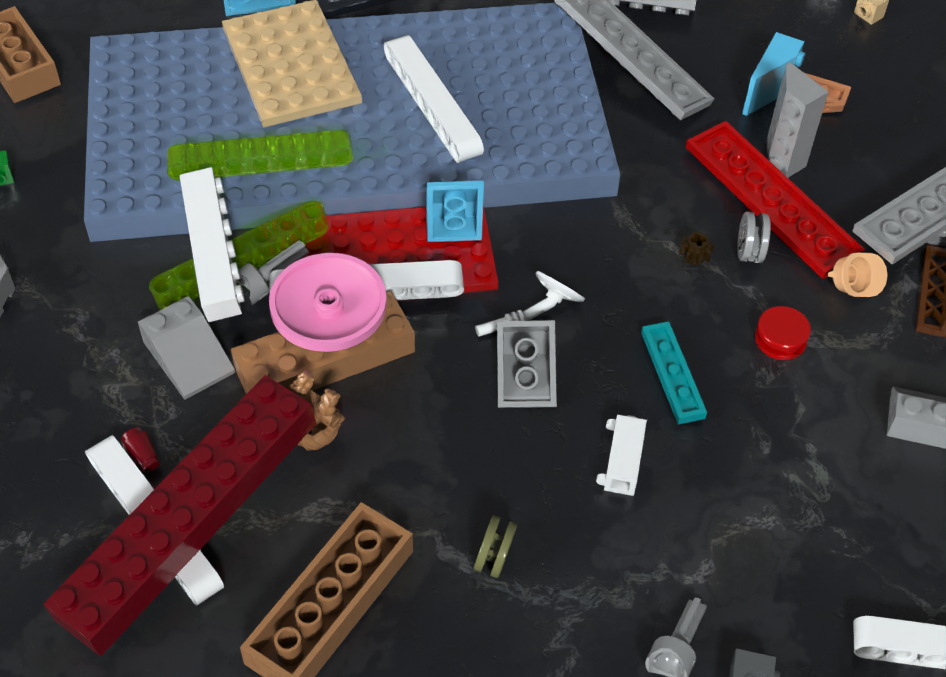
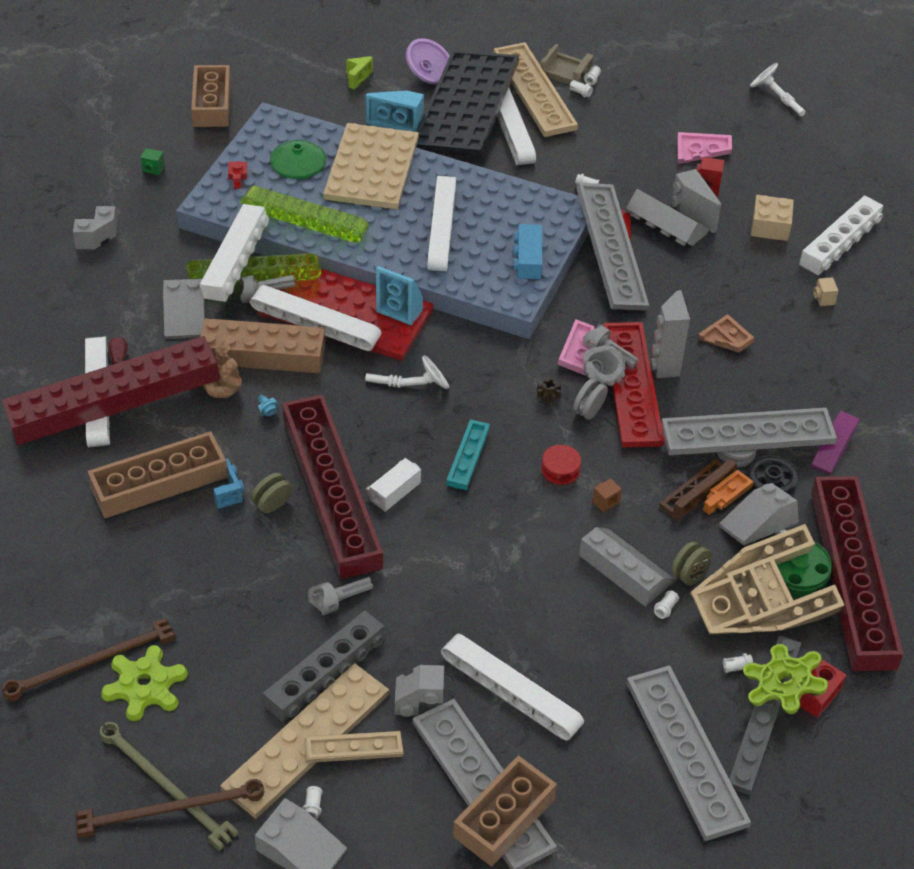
camera: 30 degrees right, 5 degrees down
bright pink dish [269,253,387,352] -> none
light grey slope [497,320,557,408] -> none
medium azure slope [743,32,805,116] -> none
light nougat piece [828,253,887,297] -> none
none -> dark azure bracket [214,458,245,509]
none -> red plate [228,161,248,188]
none -> medium azure plate [258,395,279,416]
none -> green dish [270,139,326,179]
none -> dark red brick [282,394,383,580]
none -> dark azure brick [514,224,542,279]
none -> bright pink wing [557,319,594,376]
none -> light grey piece [582,324,639,369]
none -> light grey hair [583,345,626,386]
none -> dark orange plate [592,478,622,513]

